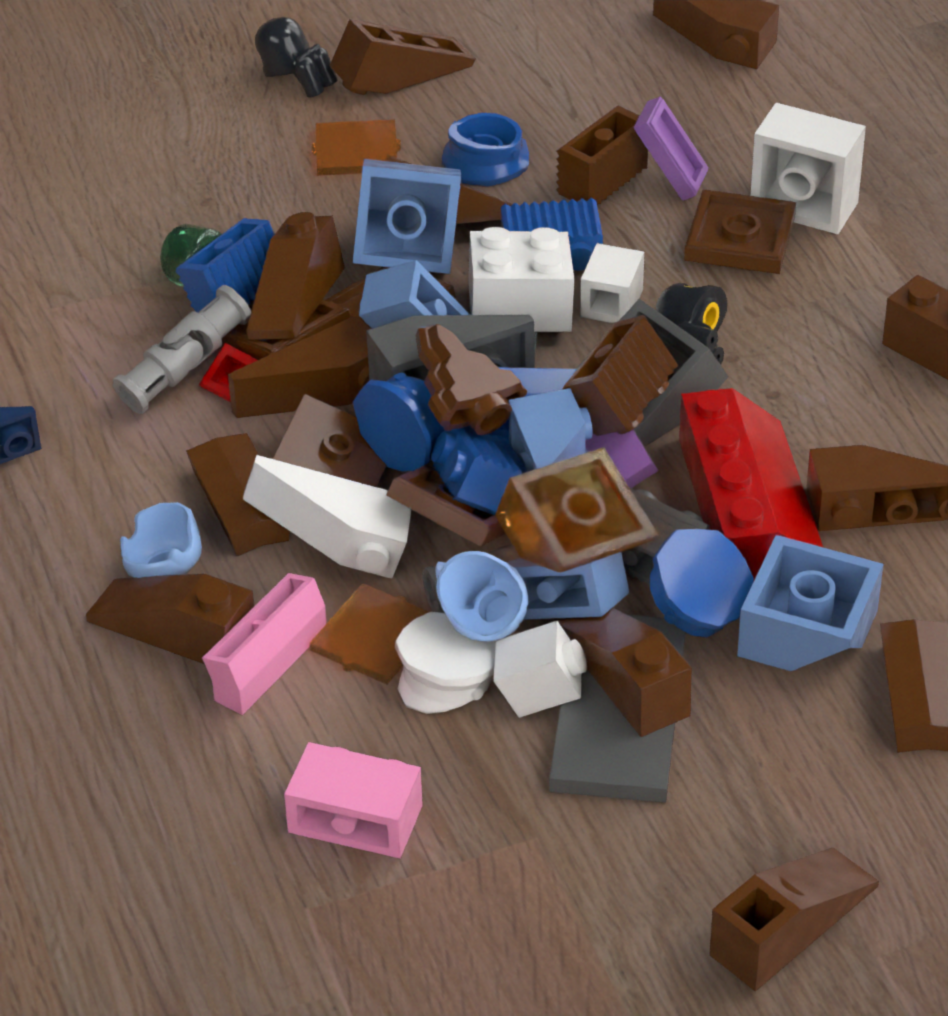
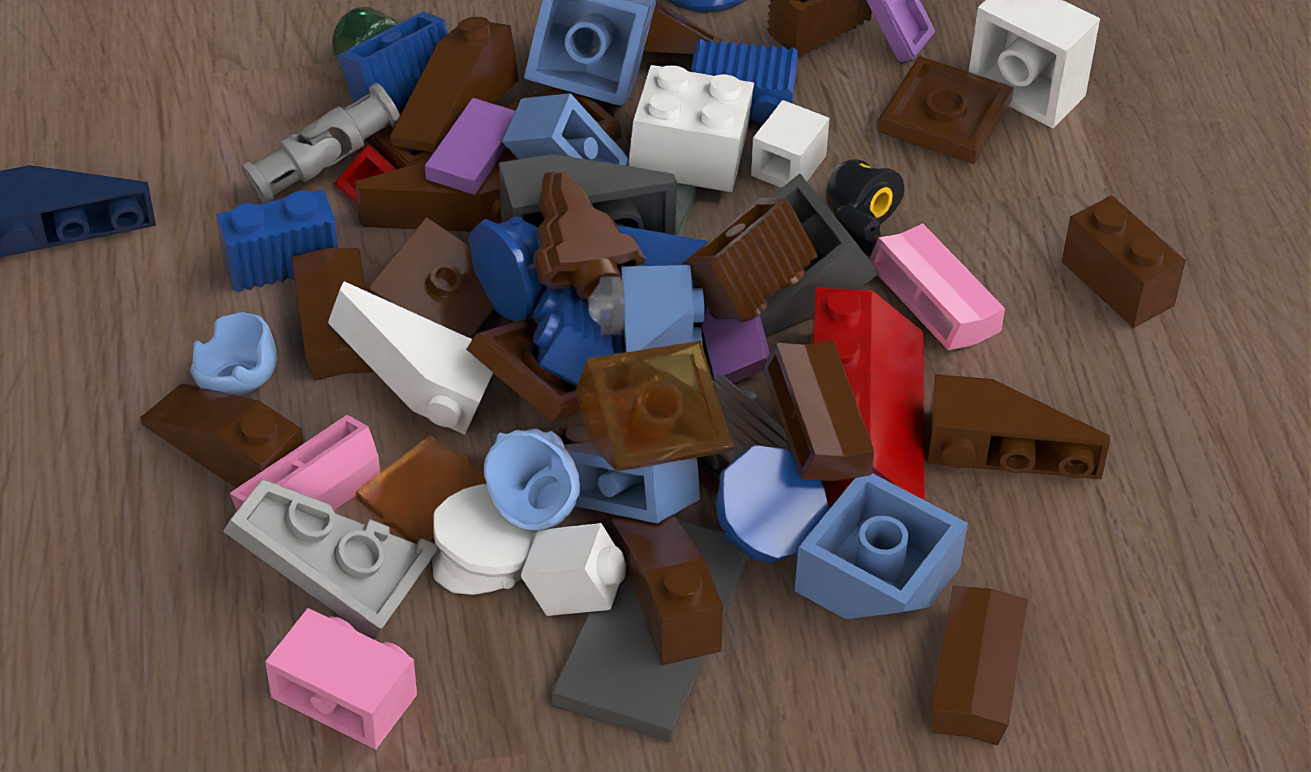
camera: 10 degrees right, 5 degrees up
none -> blue brick [216,189,338,293]
none -> light grey wing [223,479,439,639]
none -> medium lavender tile [425,98,516,195]
none -> clear tile [588,276,625,335]
none -> reddish brown piece [763,340,874,481]
none -> bright pink piece [869,223,1005,350]

